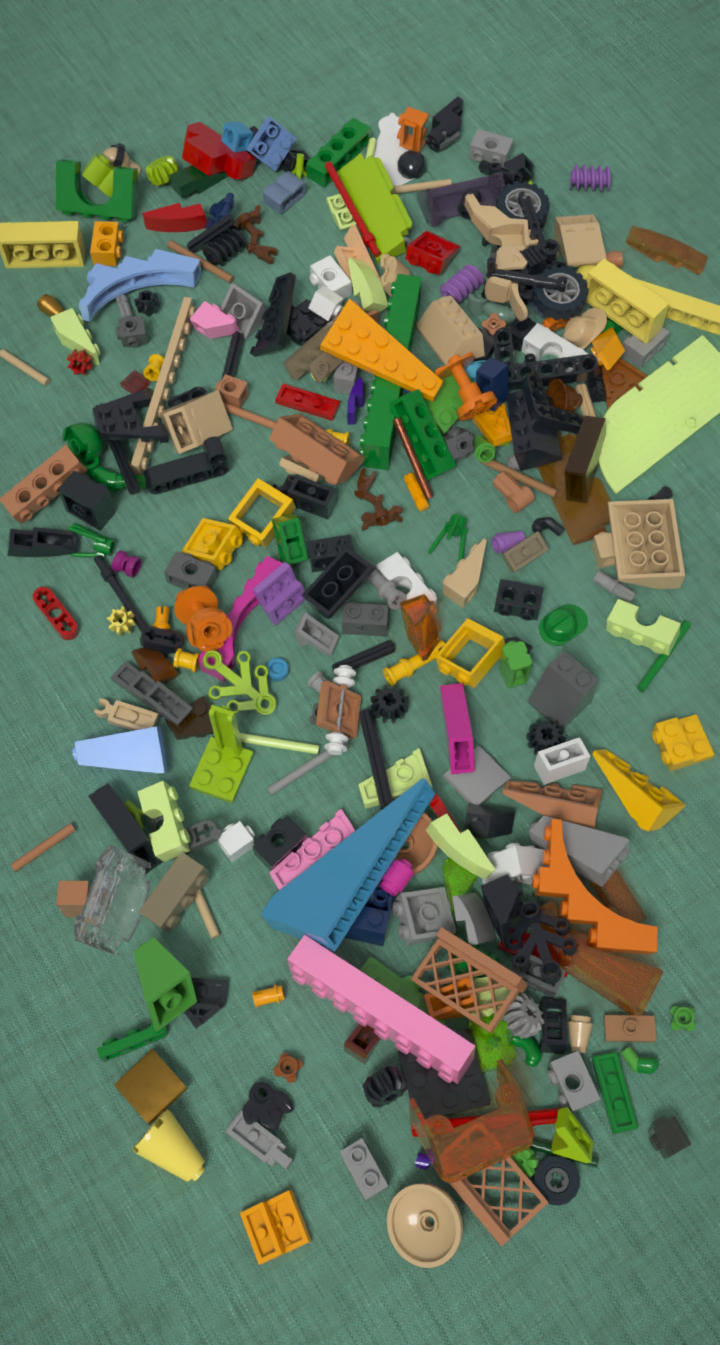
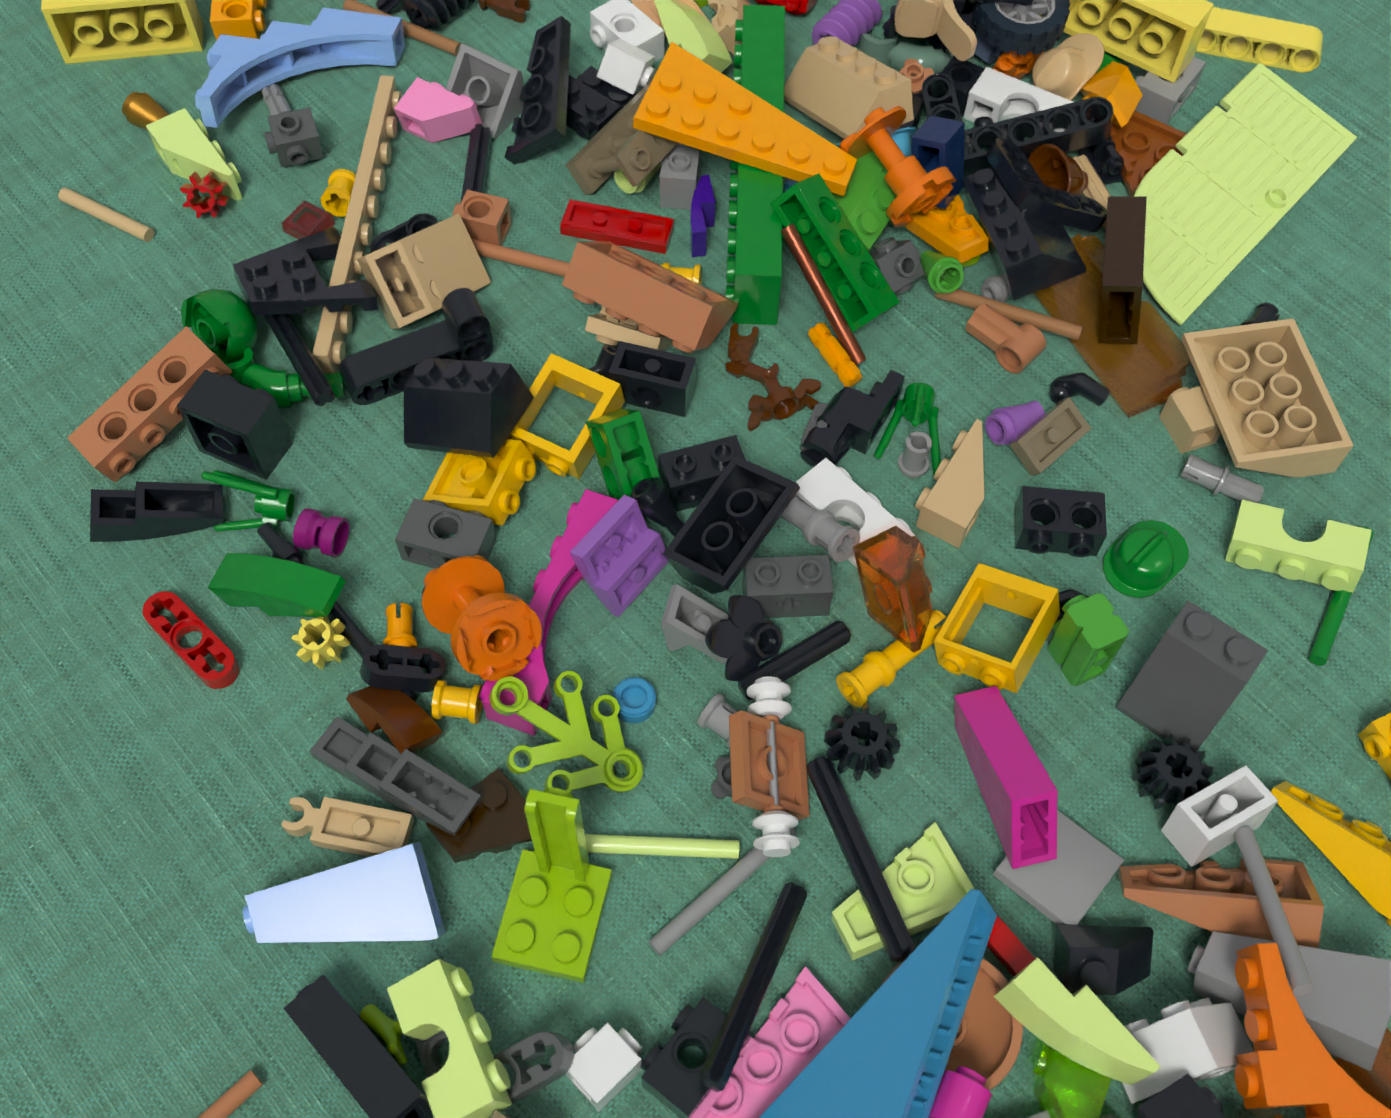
camera: 10 degrees left, 5 degrees down
black gear [134,290,161,316] -> none
none -> green slope [207,553,346,617]
none -> black slope [404,358,534,458]
none -> black cone [630,477,684,537]
none -> black axle [699,882,807,1092]
none -> black plate [705,595,782,681]
none -> black plate [800,370,905,467]
none -> light grey pin [898,431,932,479]
none -> light grey bar [1234,827,1314,996]

